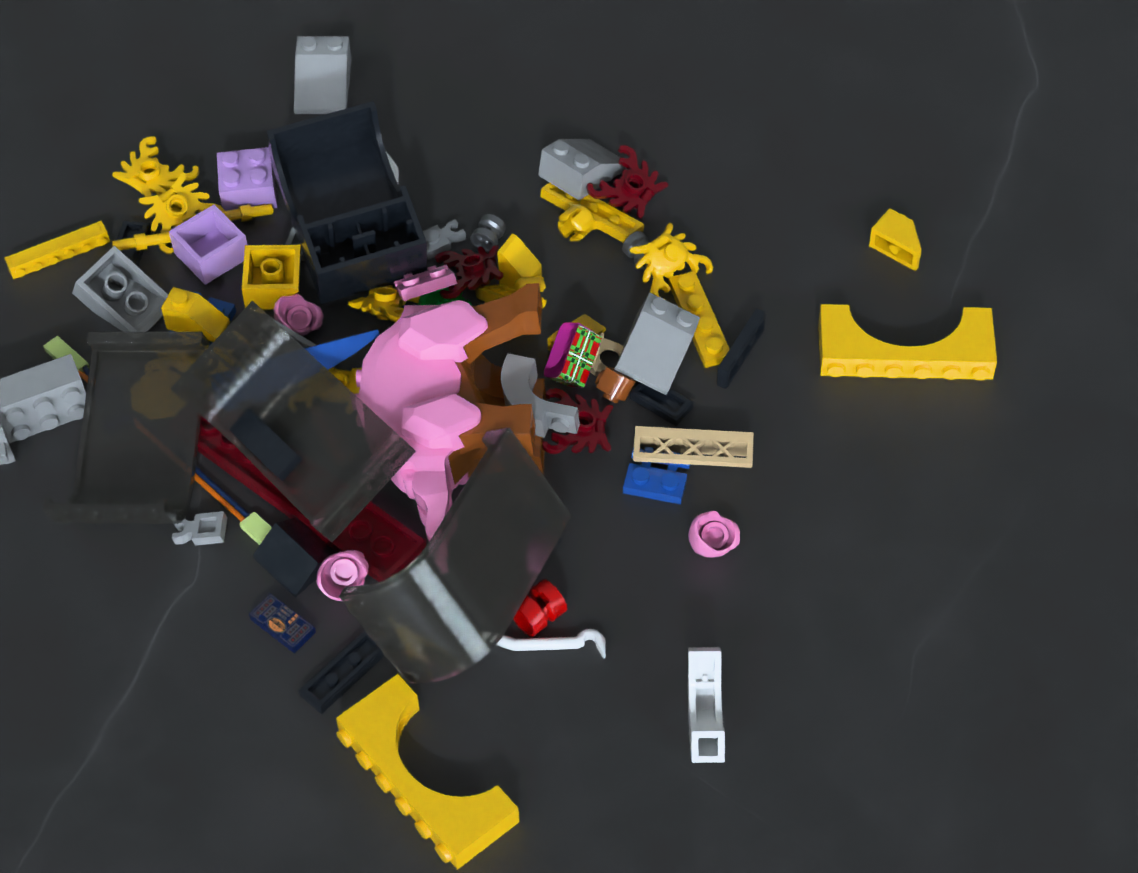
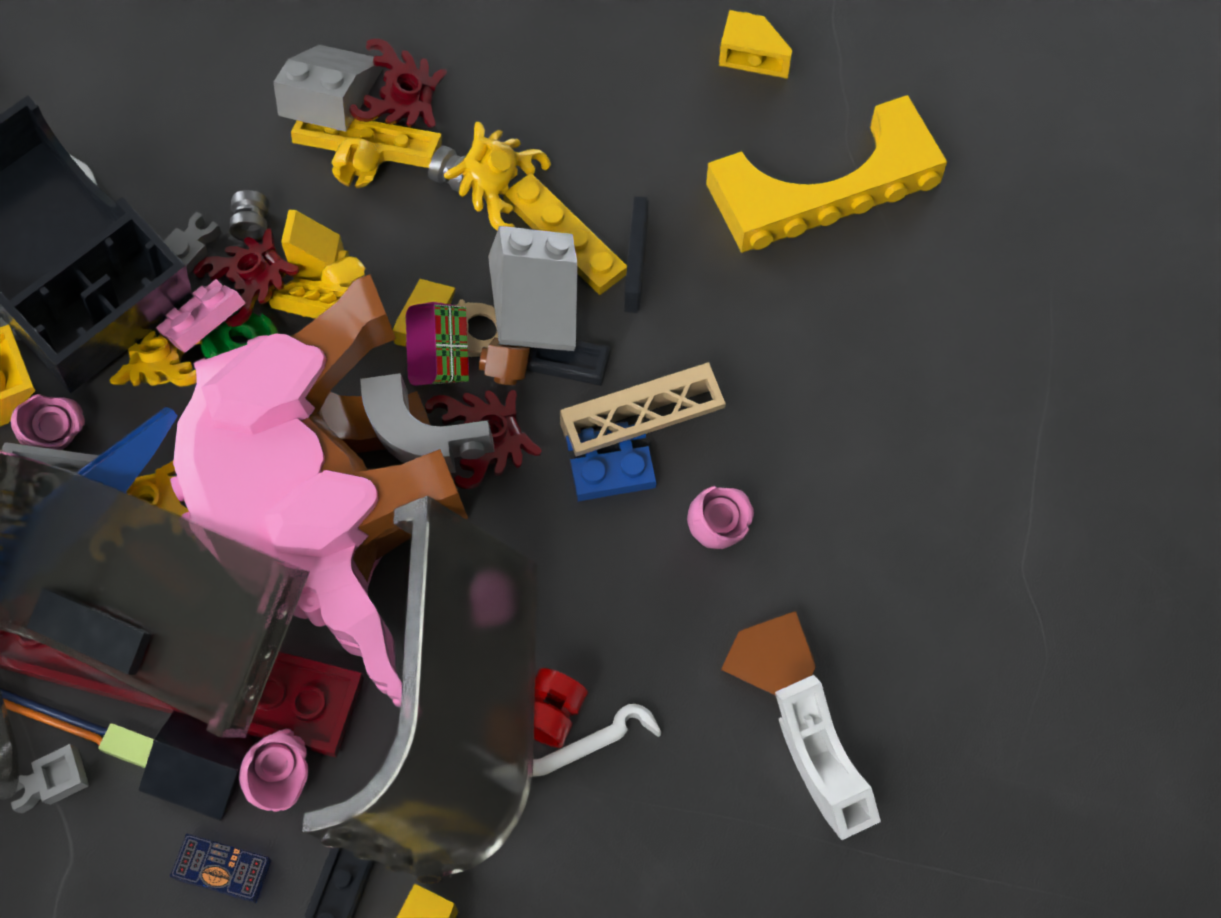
camera: 25 degrees left, 10 degrees up
none -> dark orange slope [721,611,816,696]

